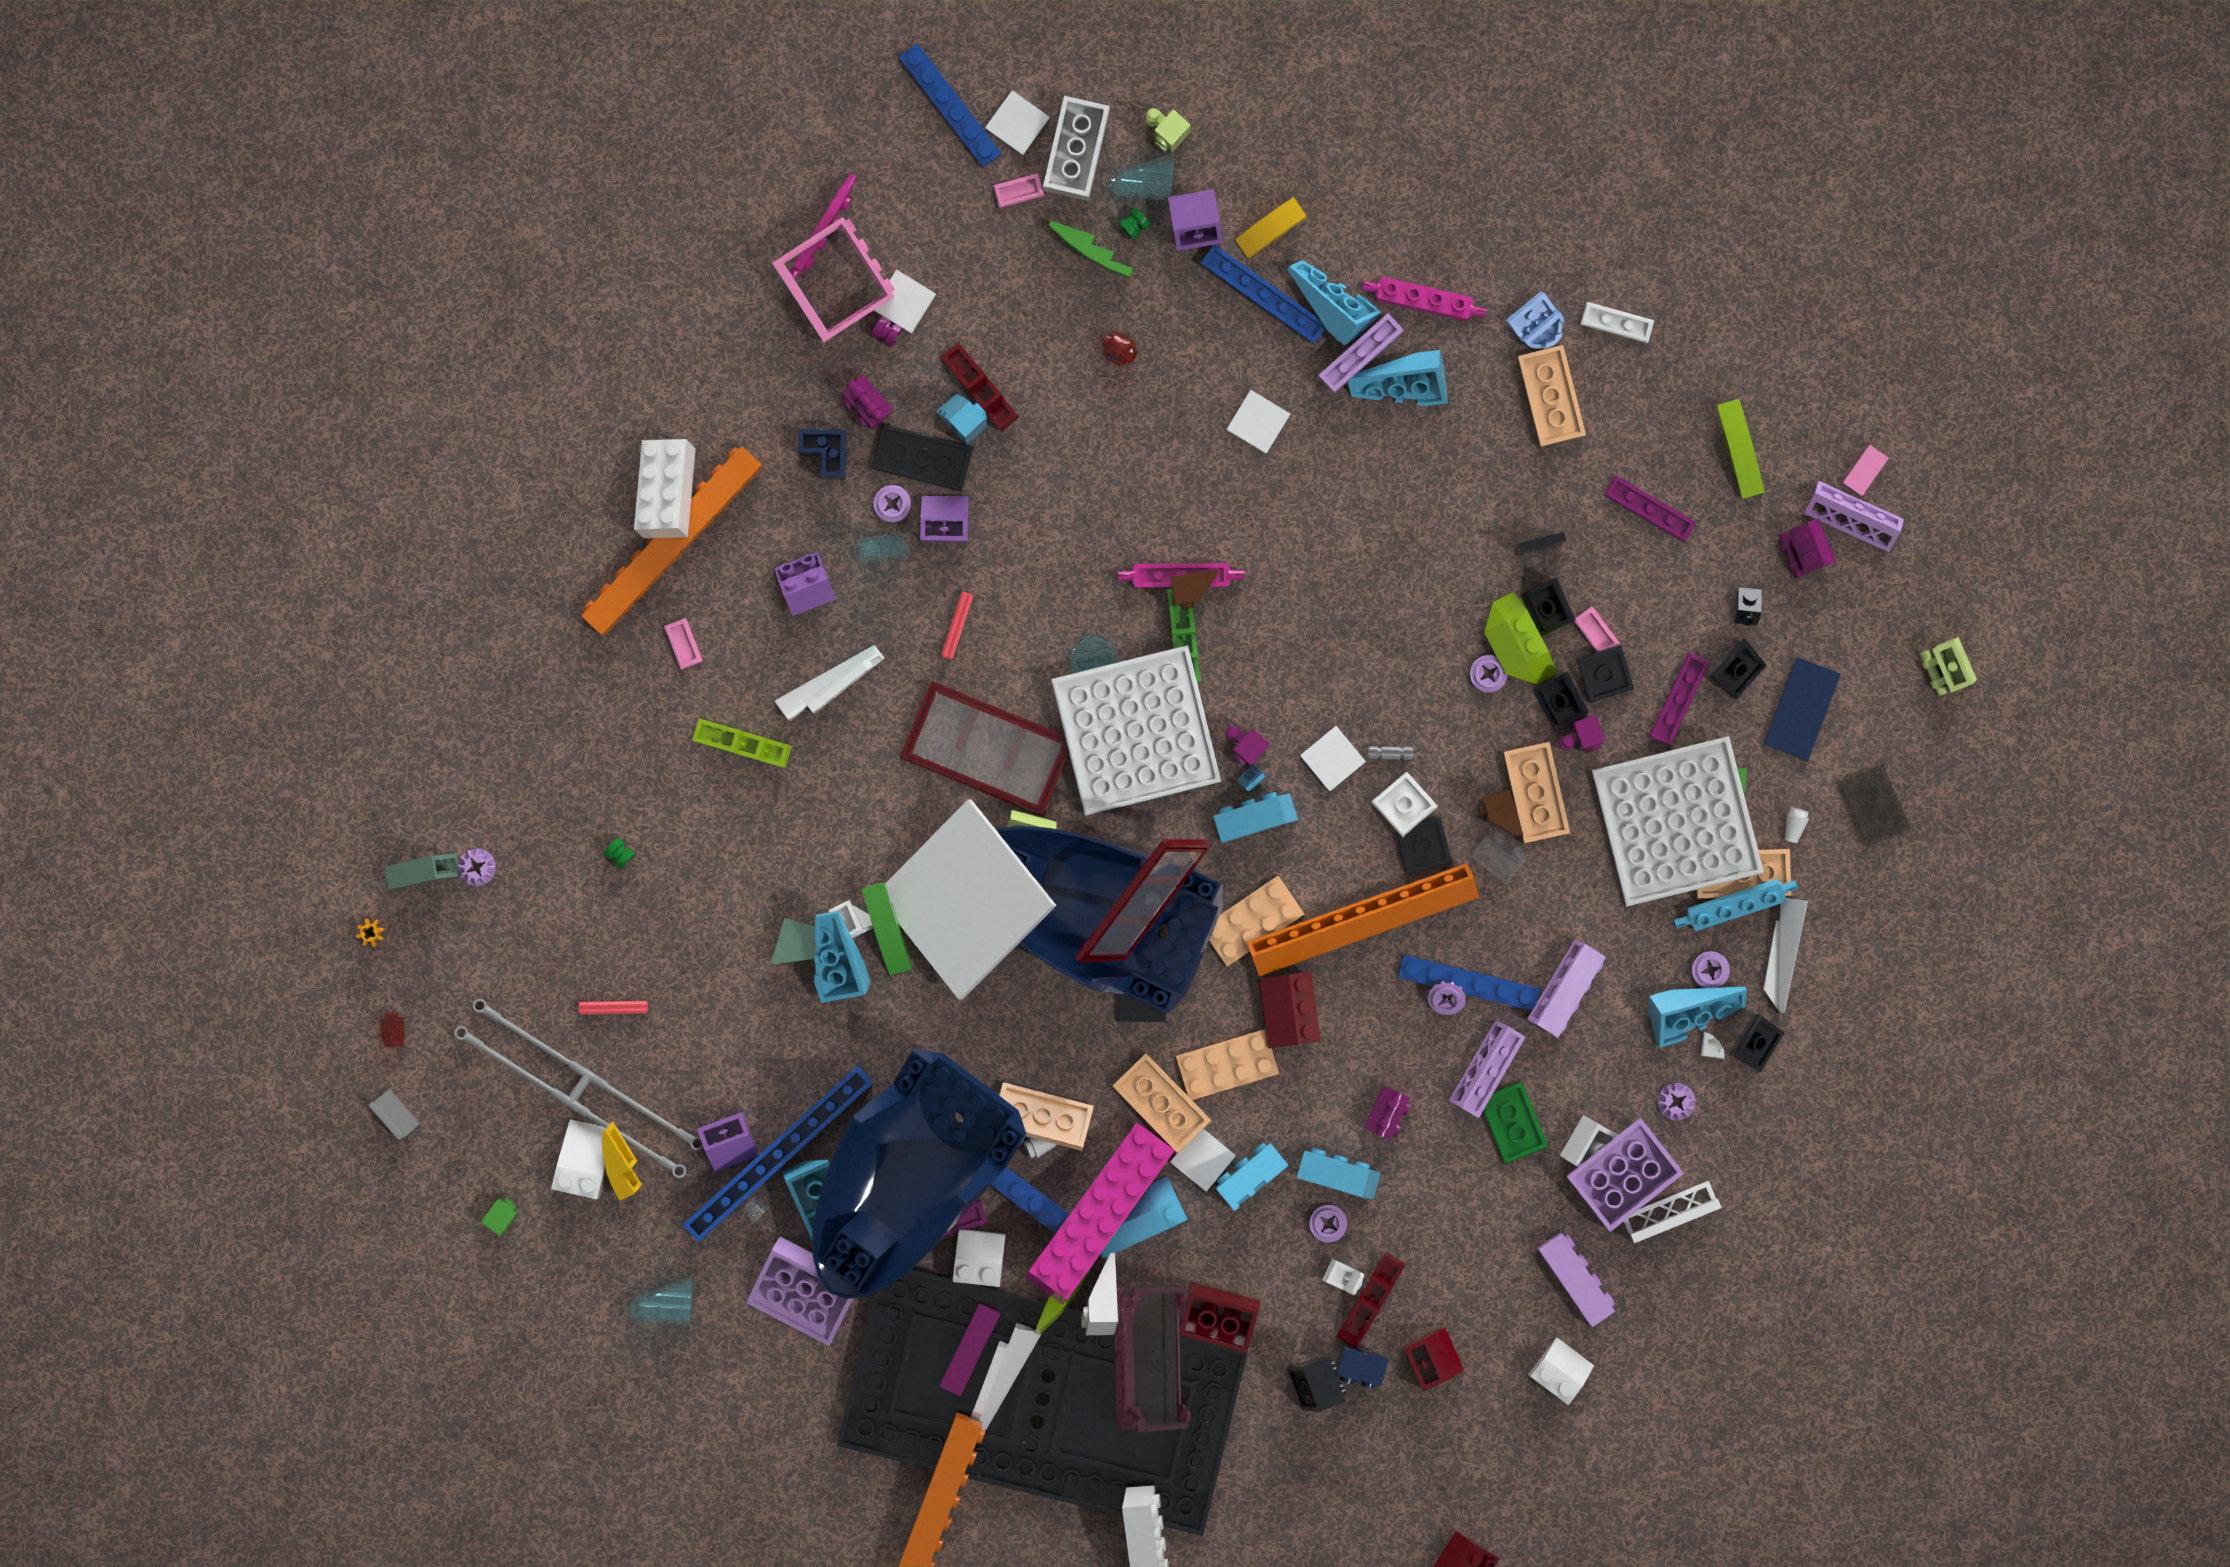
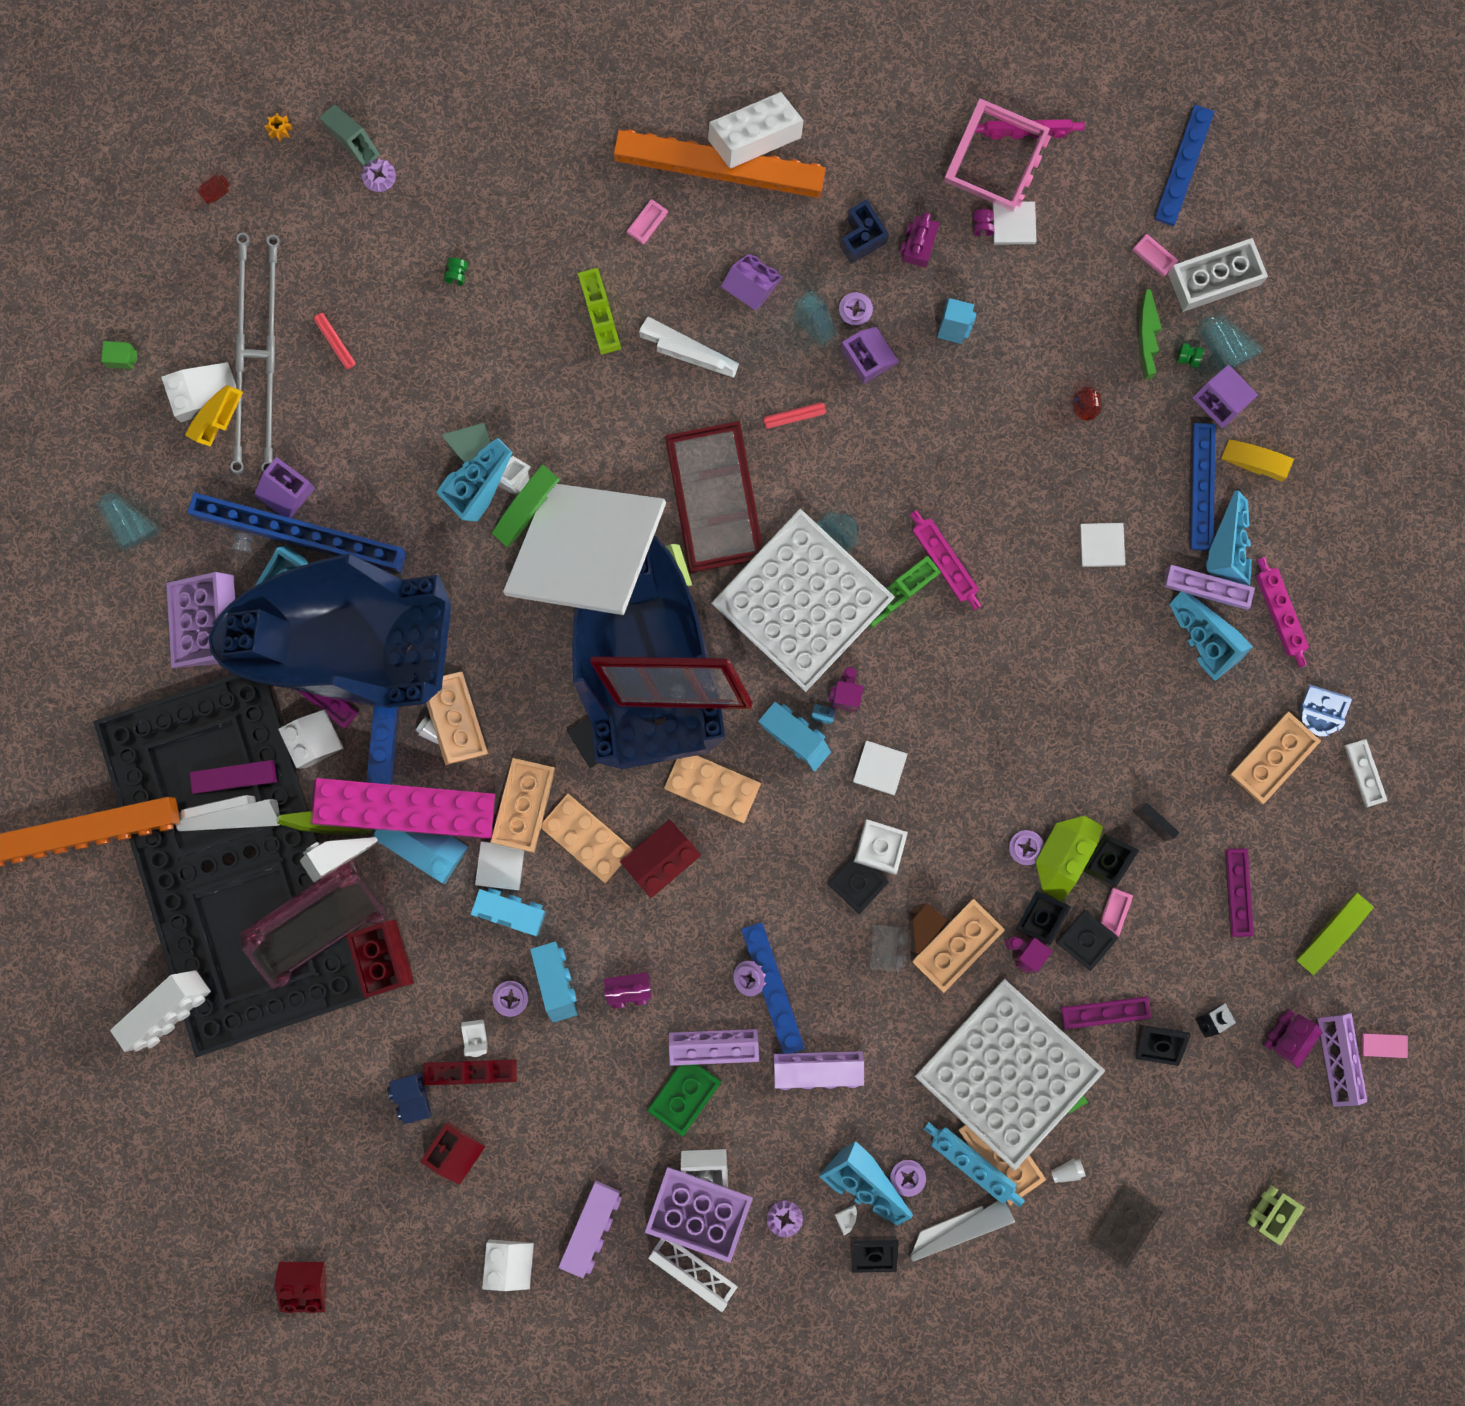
camera: 55 degrees right, 5 degrees down
light grey panel [369,1089,420,1140] -> none
black tile [871,424,973,492] -> none
dark red slope [941,342,1019,432] -> none
white tile [985,91,1050,156] -> none
yellowish green brick [1146,108,1191,153] -> none
reddish brown slope [1170,569,1218,610] -> none
orange brick [1247,863,1480,976] -> none
black slope [1287,1357,1346,1412] -> none
light grey axle [1368,746,1414,760] -> none
dark blue tile [1763,657,1841,761] -> none

